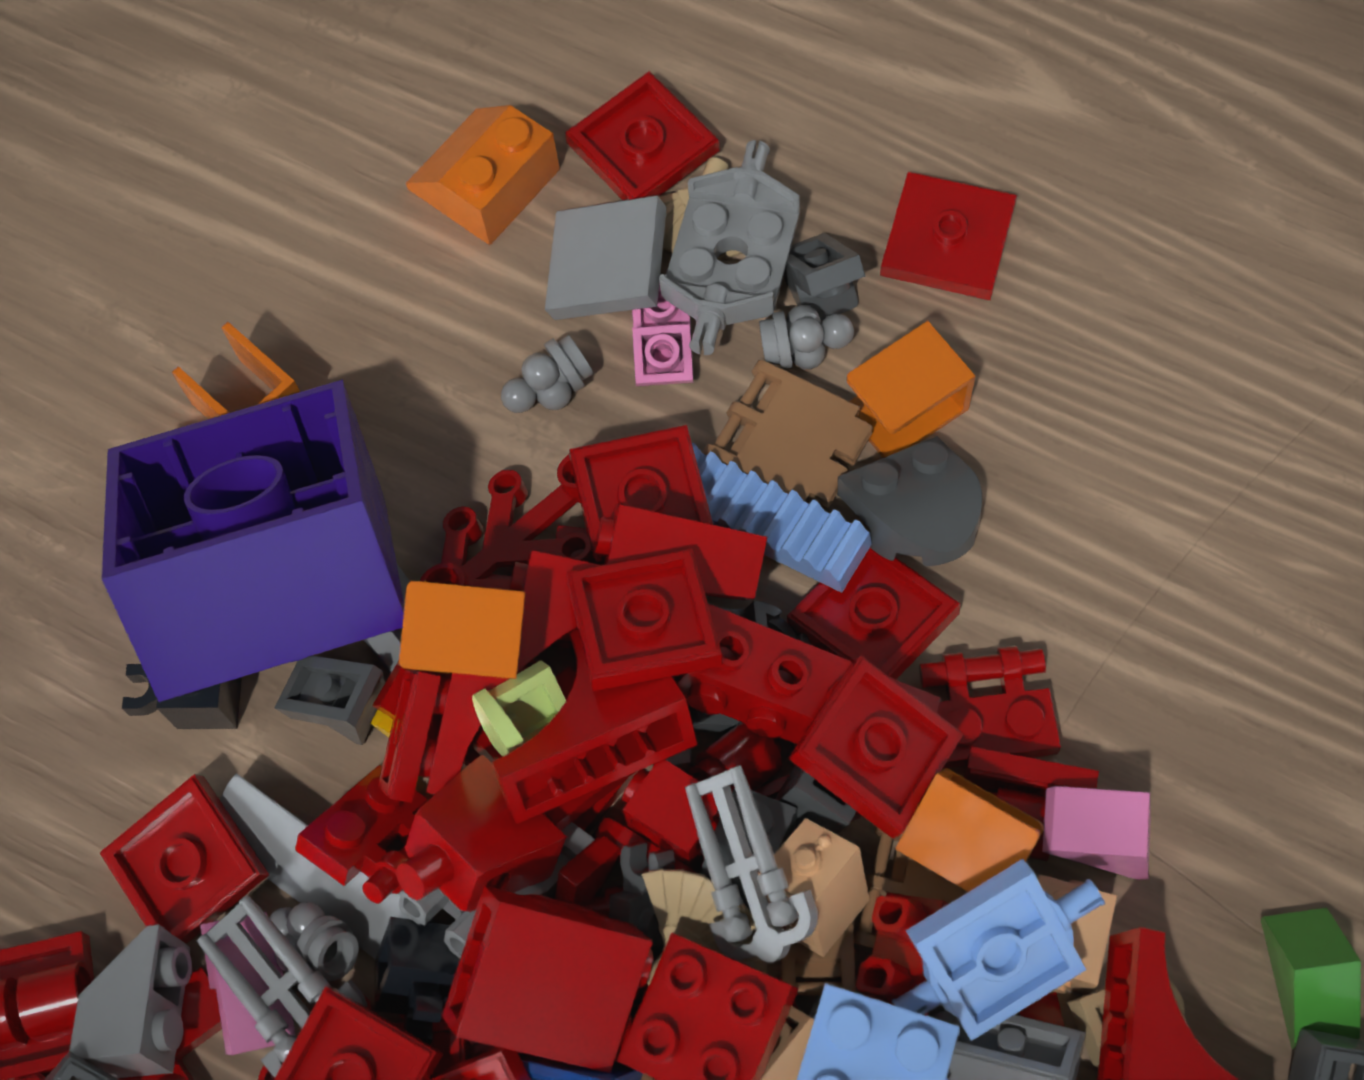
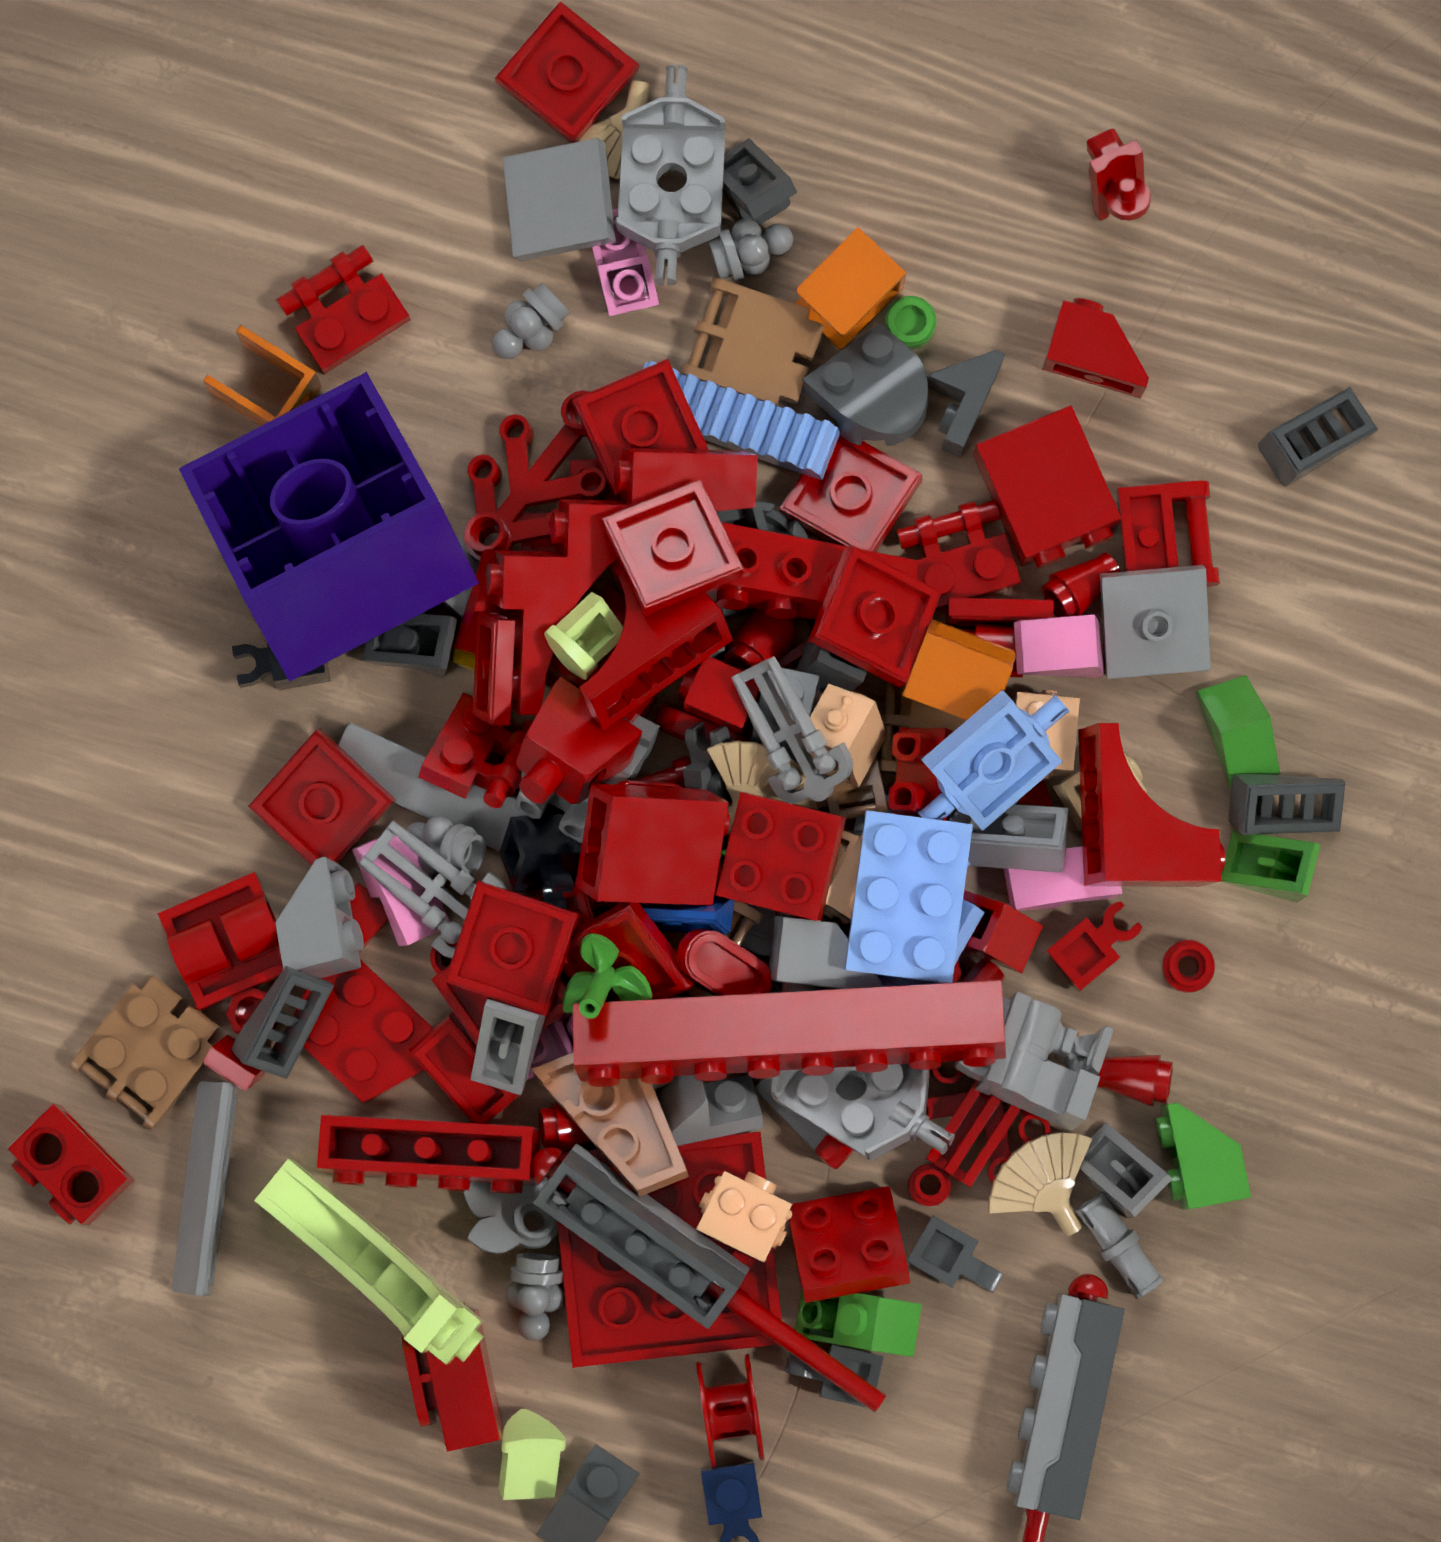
camera: 20 degrees left, 15 degrees up
orange piece [399,581,525,679] -> none
orange slope [406,105,560,246] -> none
red tile [555,835,620,907] -> none
red plate [880,172,1017,301] -> none
none -> red plate [276,245,411,375]
none -> bright green tile [884,296,936,350]
none -> dark grey slope [927,350,1005,457]
none -> red brick [973,405,1121,569]
none -> red cone [1041,552,1121,618]
none -> red slope [1042,298,1149,399]
none -> red hips [1086,129,1151,221]
none -> light grey plate [1099,565,1211,679]
none -> red plate [1116,480,1220,587]

